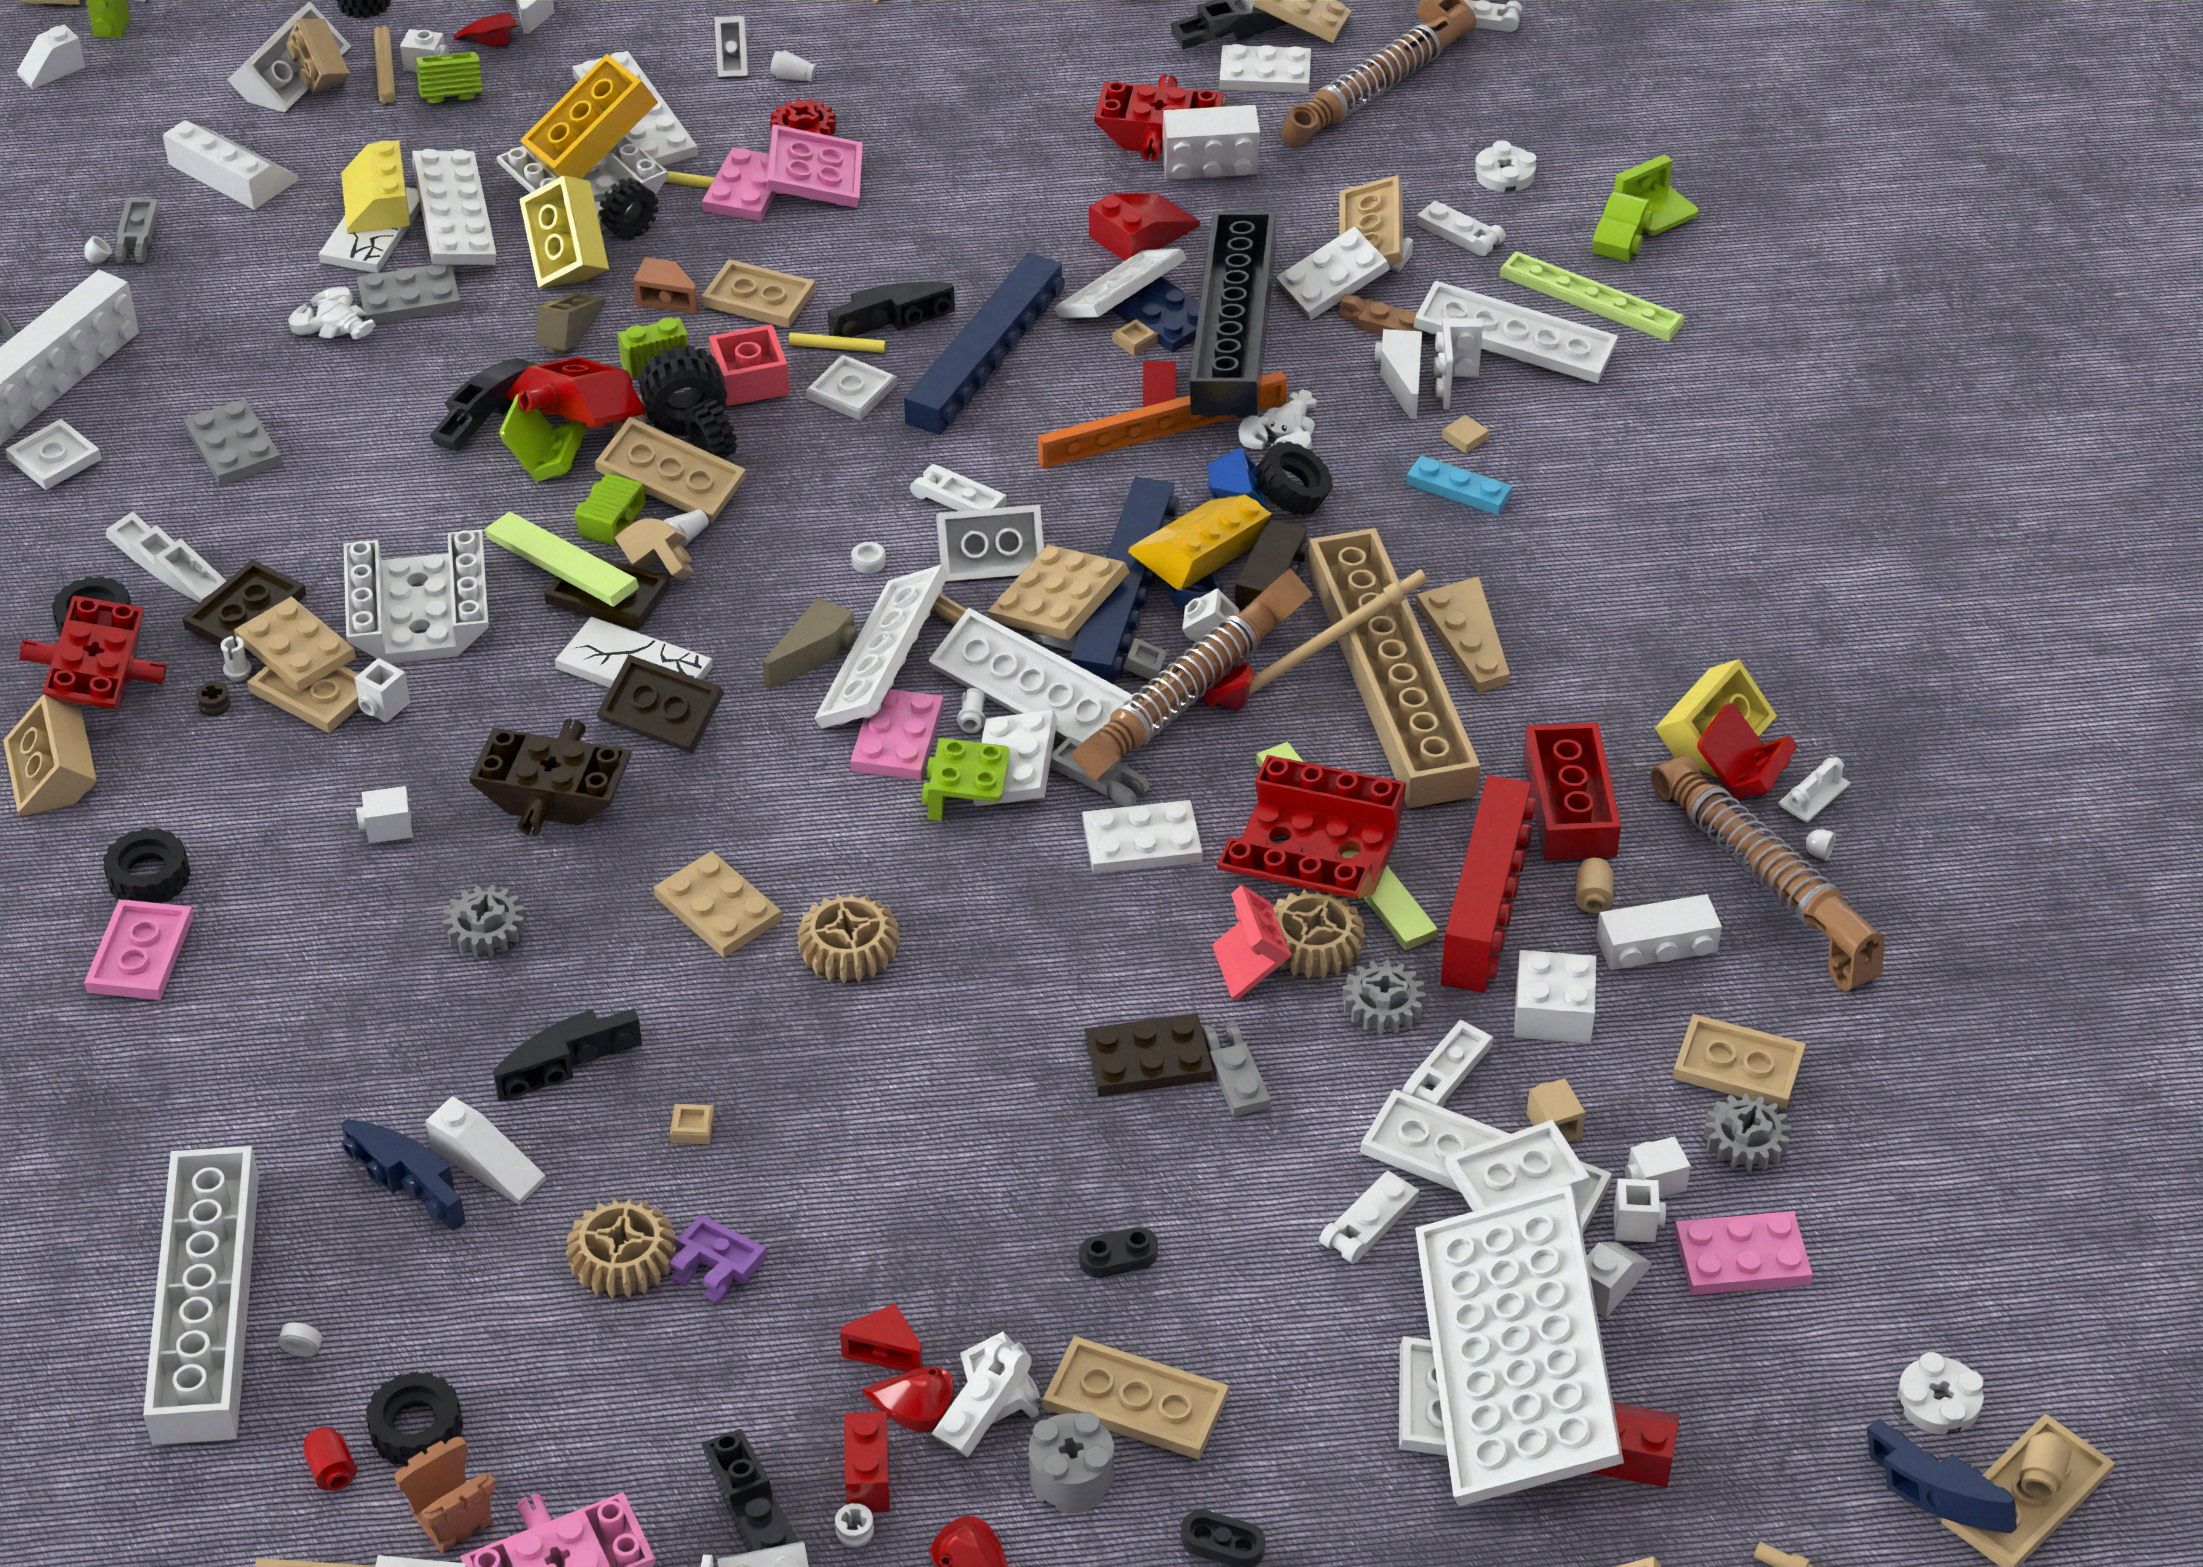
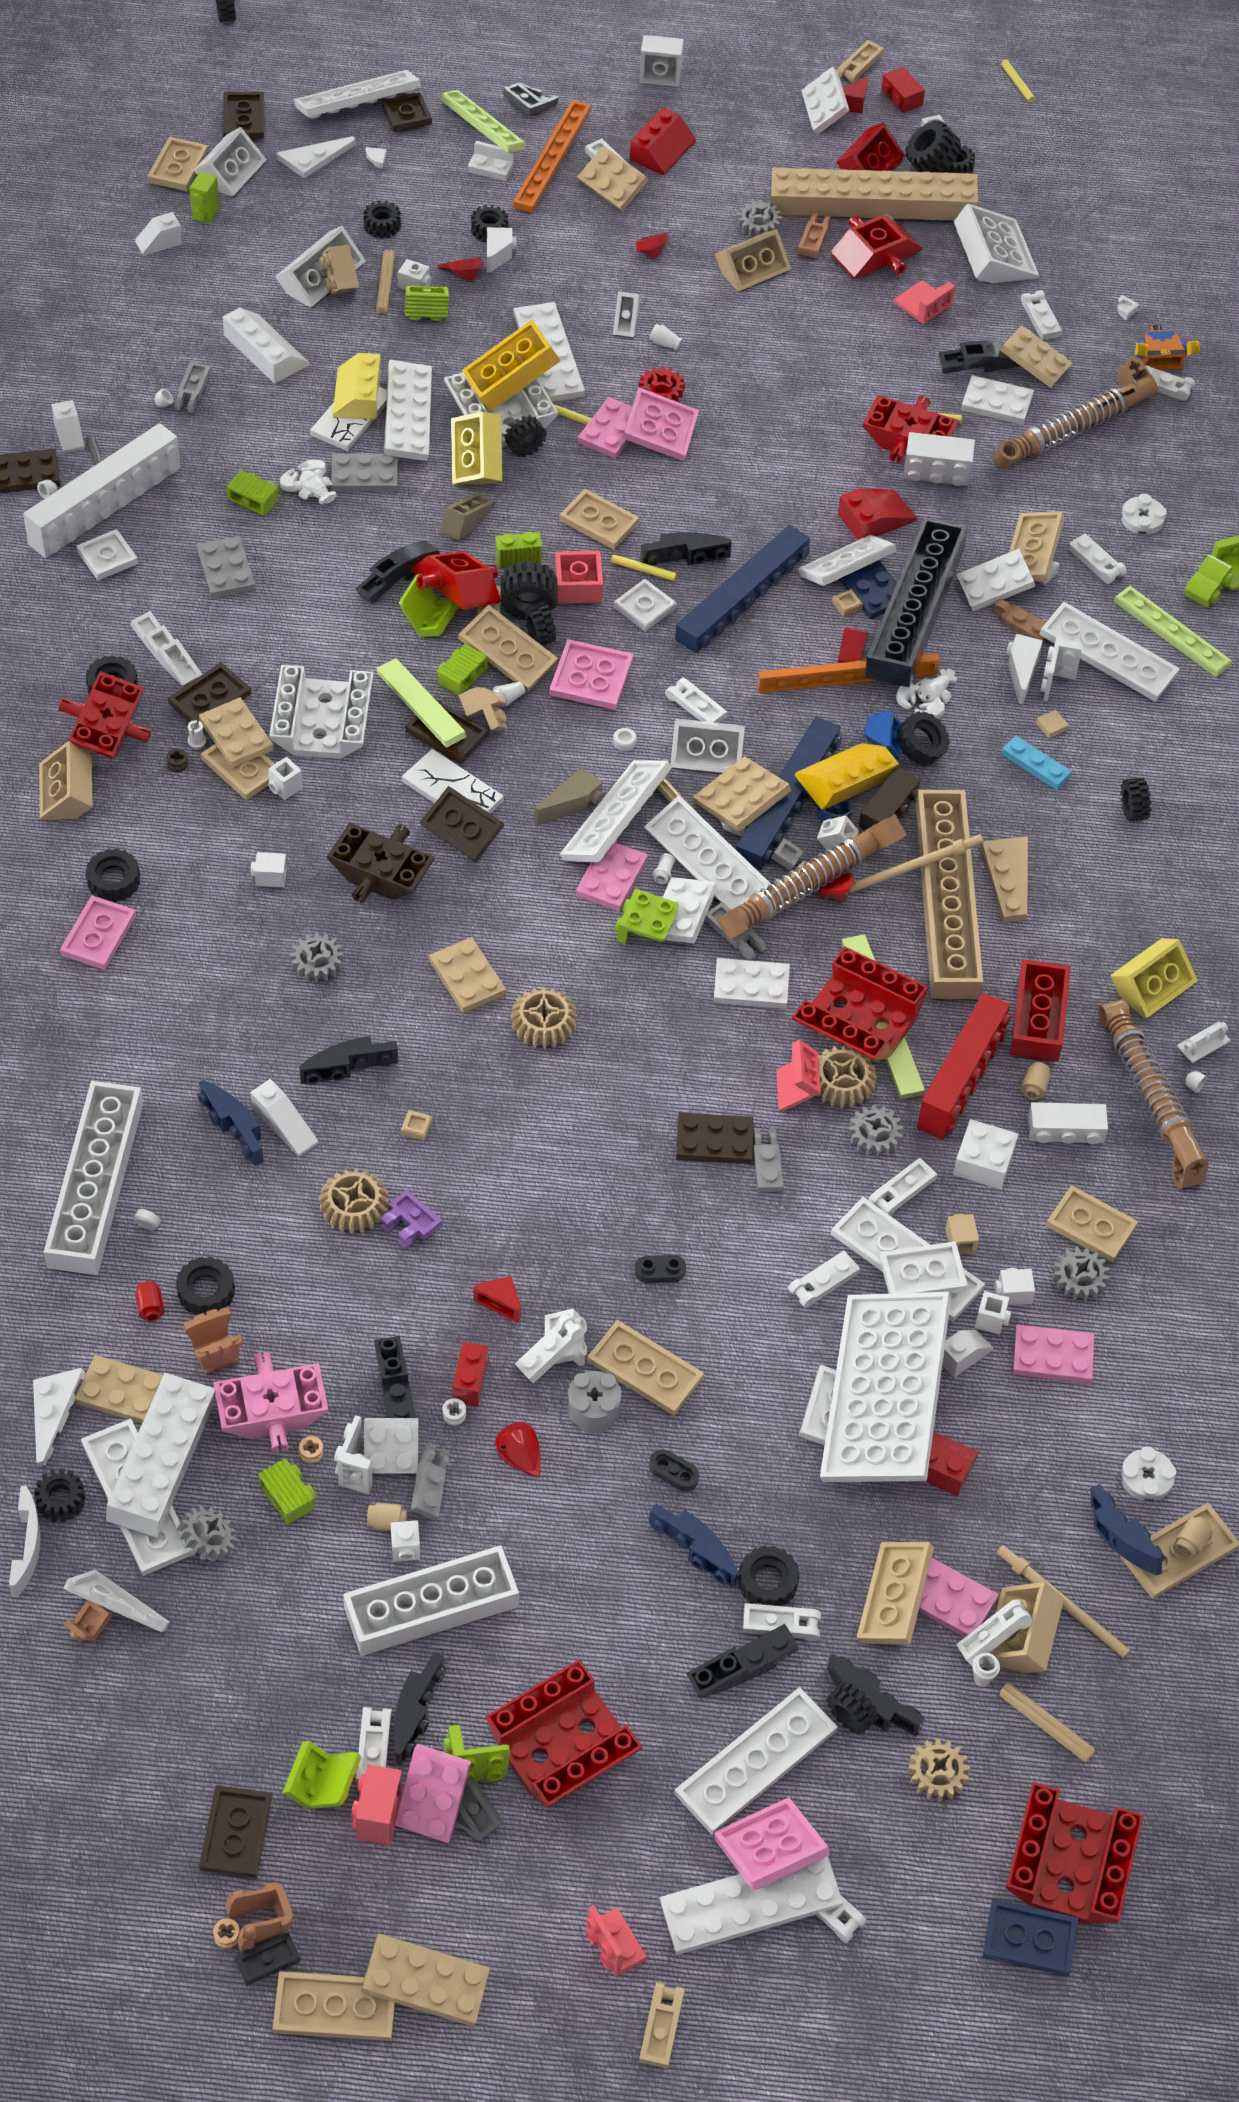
camera: 10 degrees right, 10 degrees up
nougat slope [633,257,699,314] -> none
red piece [861,1367,954,1432] -> none
red bracket [1697,703,1798,800] -> none
none -> lime brick [226,470,279,516]
none -> bright pink plate [549,639,634,710]
none -> black tyre [1120,777,1152,822]

